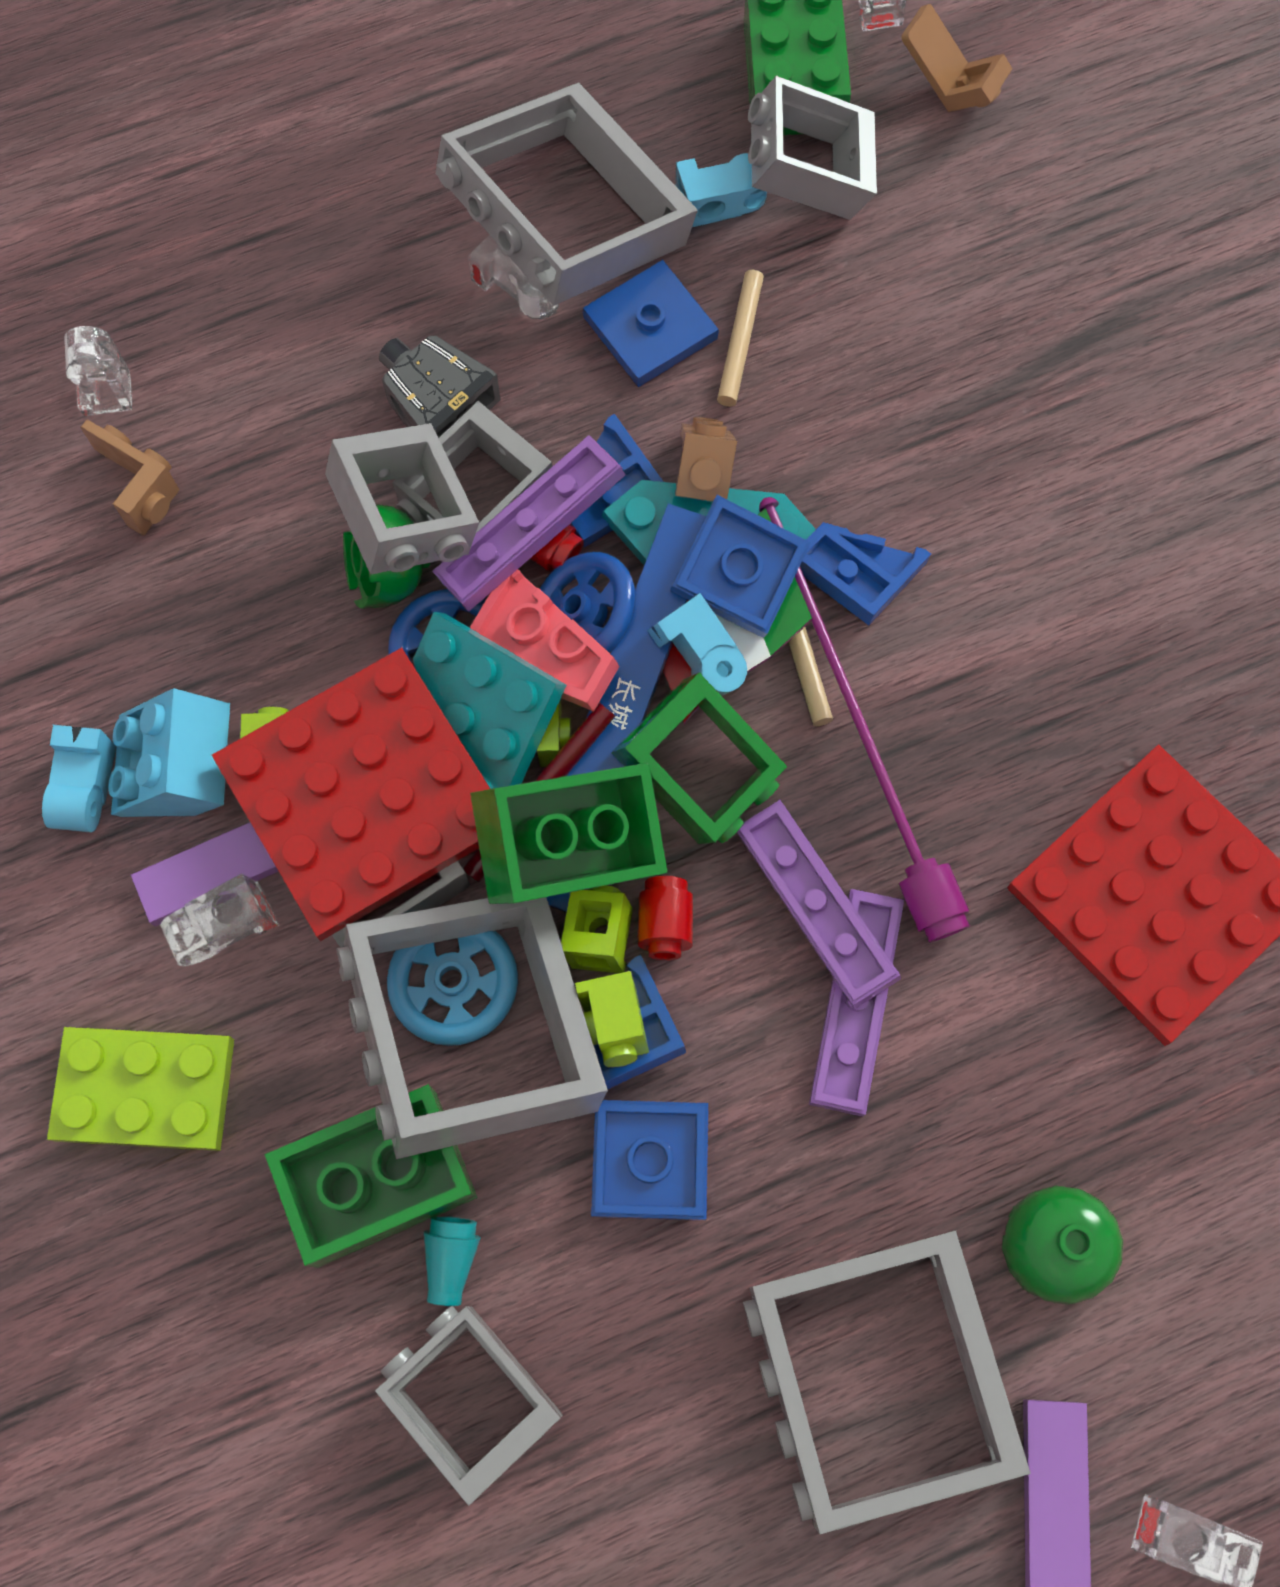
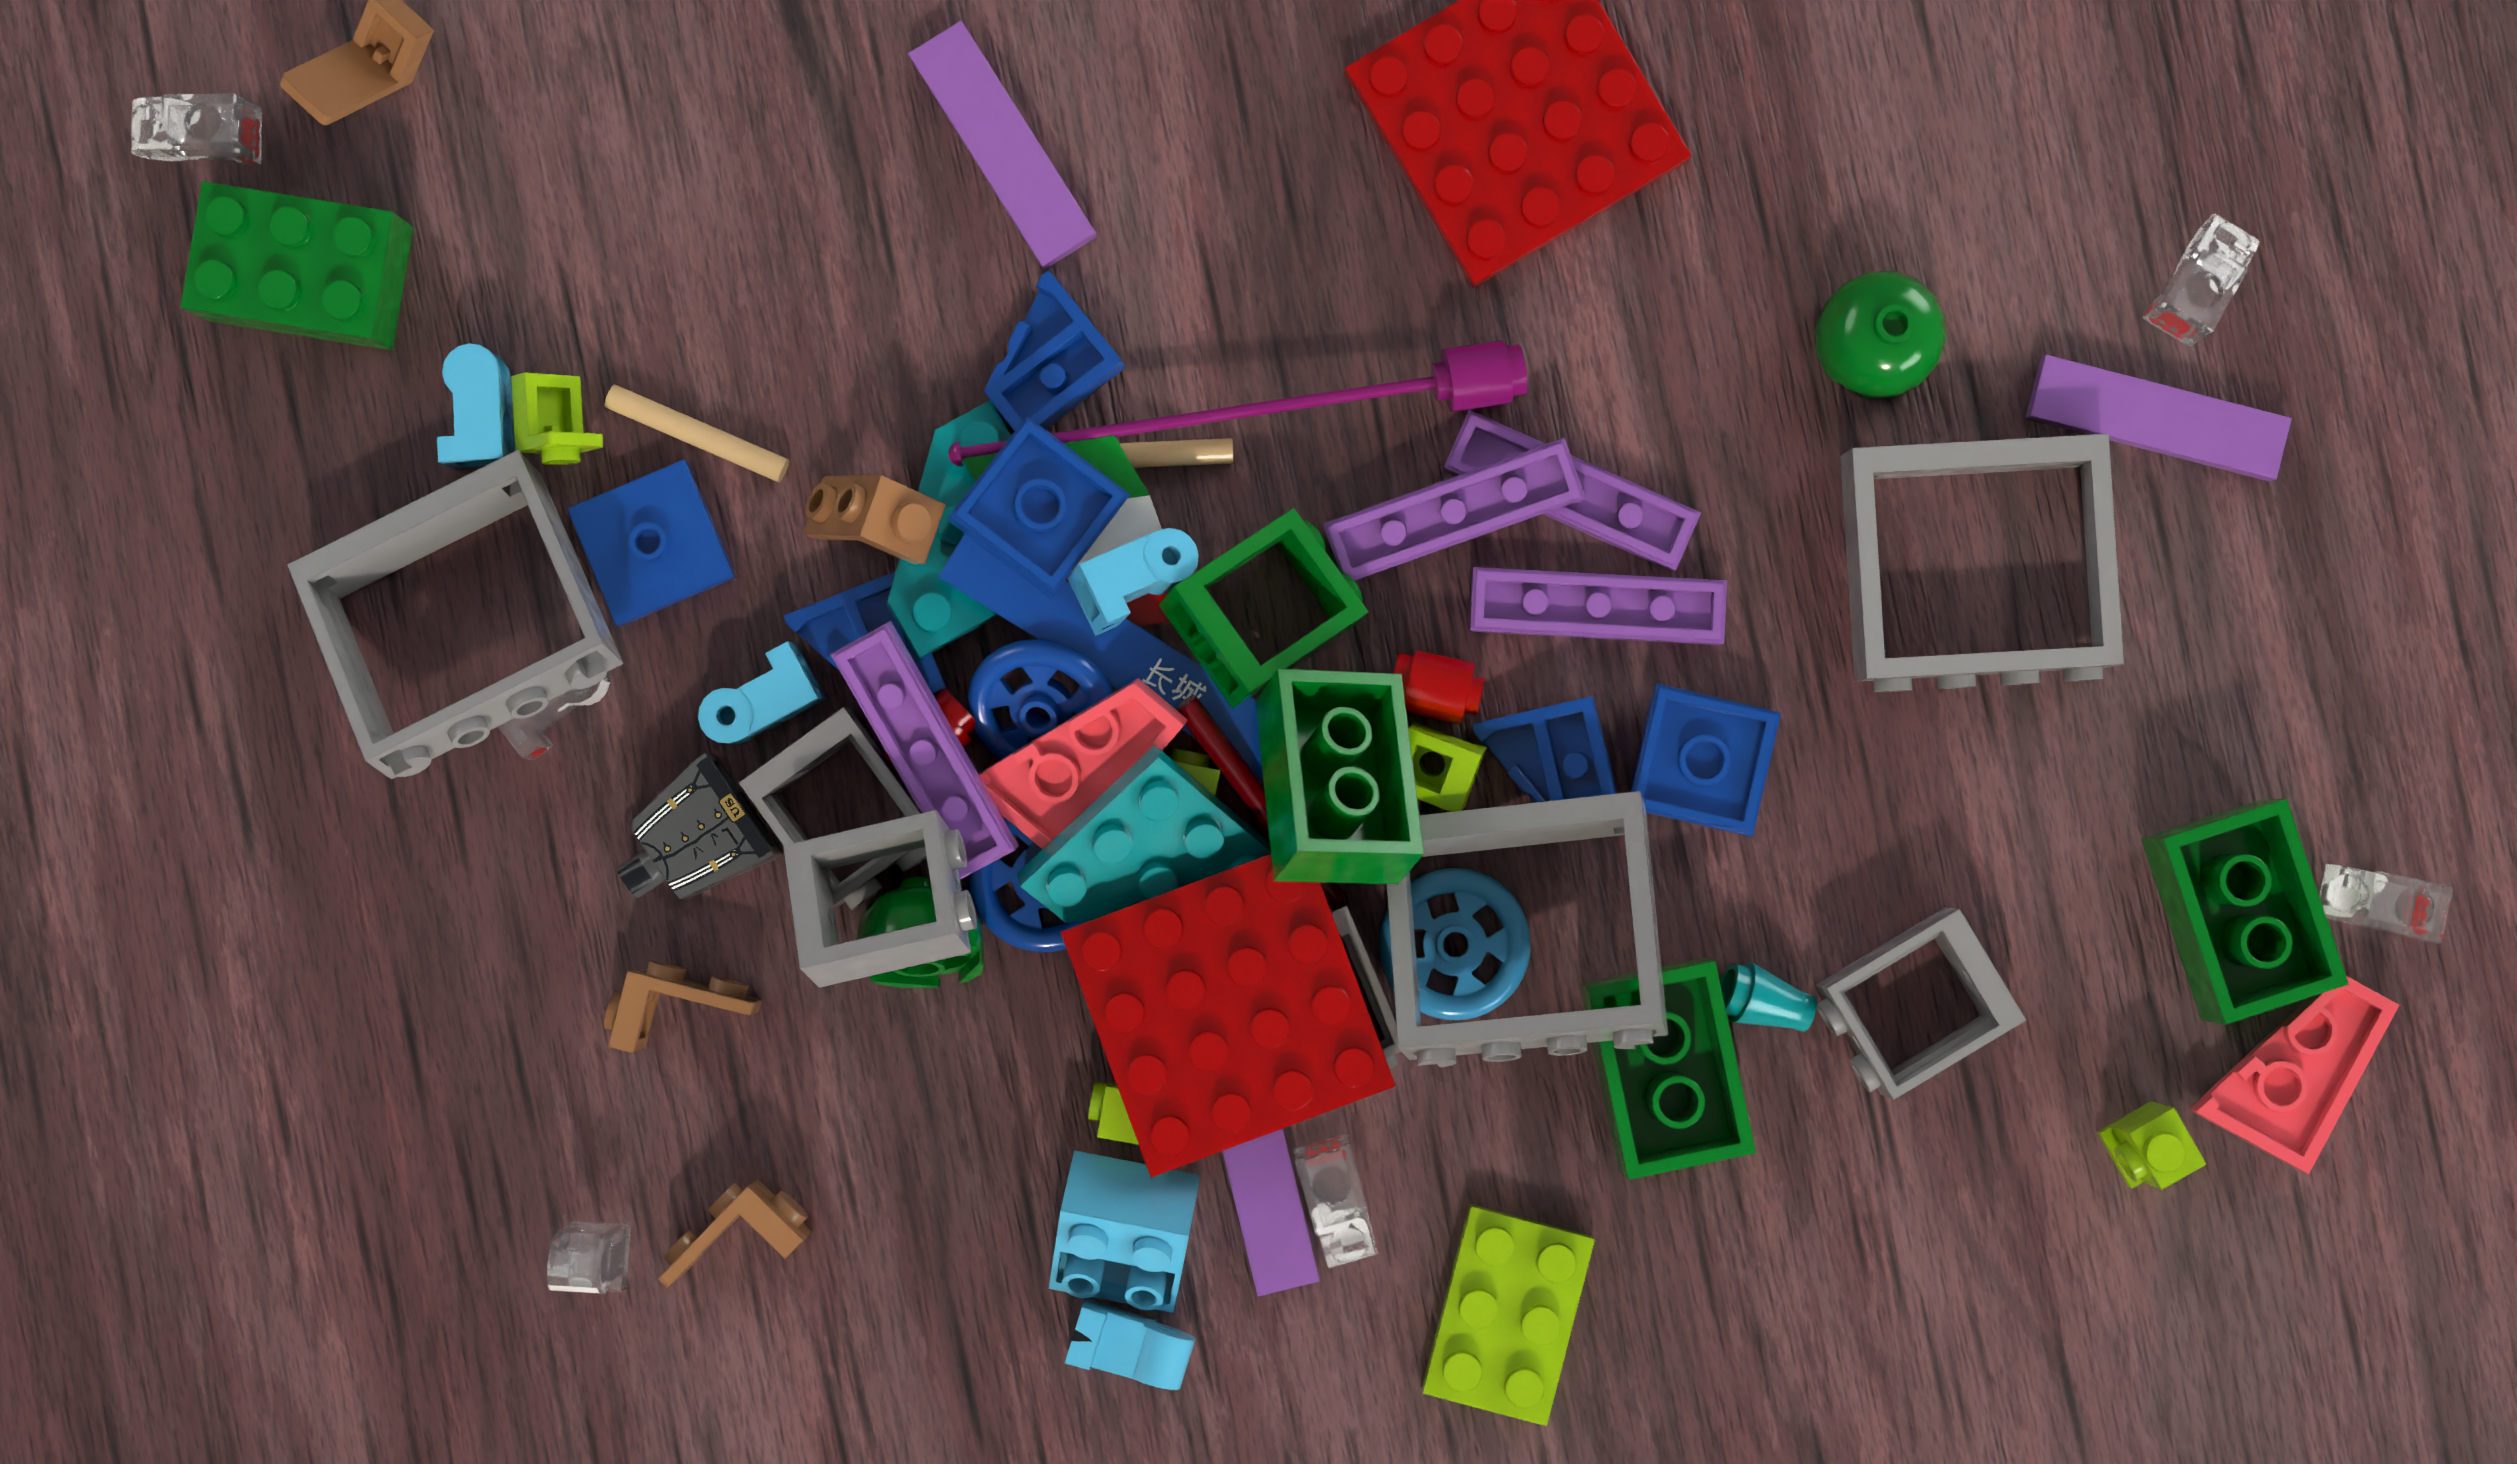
camera: 85 degrees left, 15 degrees up
lime brick [575,971,649,1067] -> none
light grey window [748,76,877,220] -> none
none -> lime bracket [511,372,603,465]
none -> medium nougat bracket [604,960,762,1053]
none -> medium azure leg [698,641,827,744]
none -> medium lavender tile [908,20,1097,270]
none -> medium lavender tile [1469,567,1727,645]

